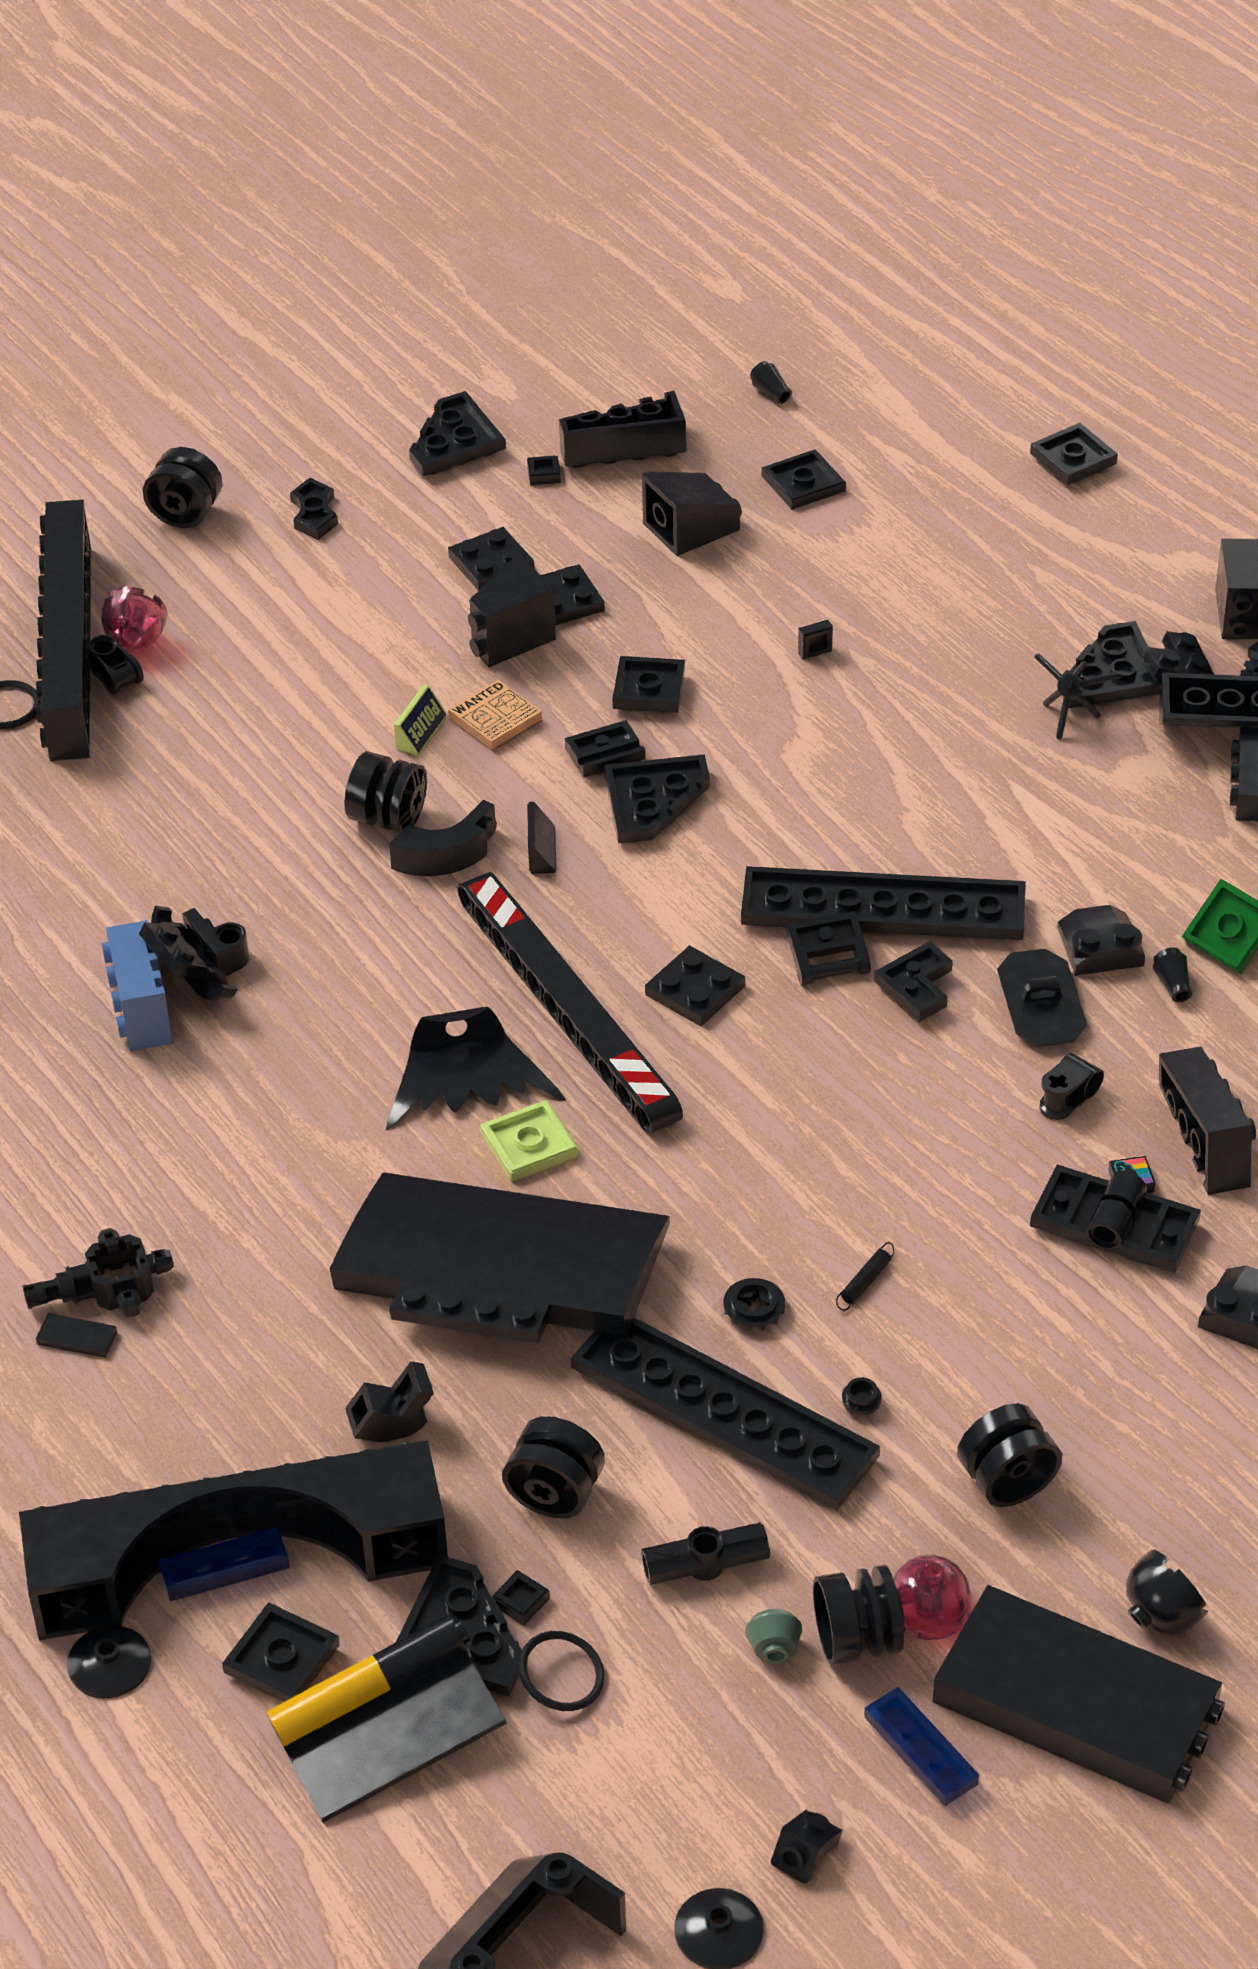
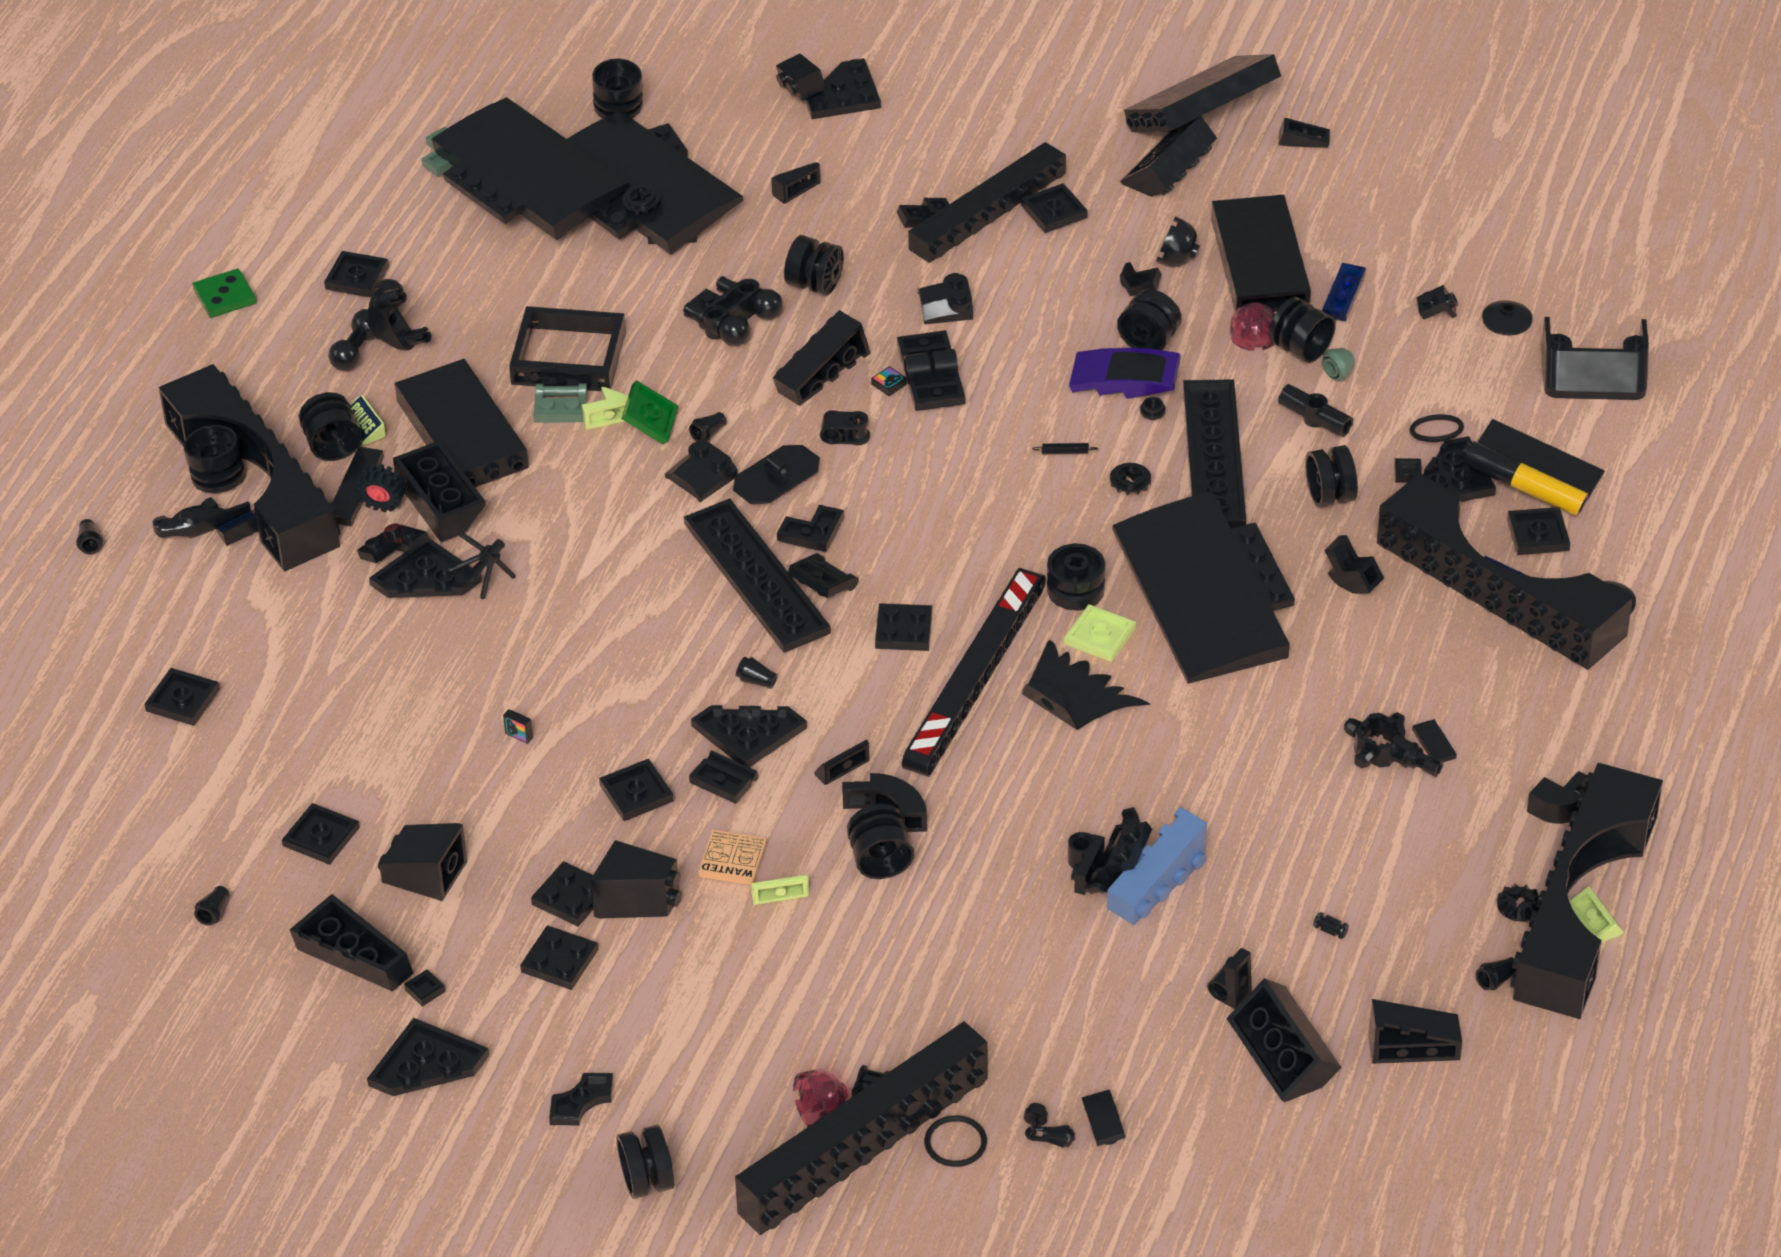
camera: 125 degrees left, 0 degrees up
none -> black cone [736,657,778,689]
none -> black wheel [1047,543,1106,611]
none -> dark purple slope [1069,348,1181,399]
none -> black bracket [1120,262,1162,296]

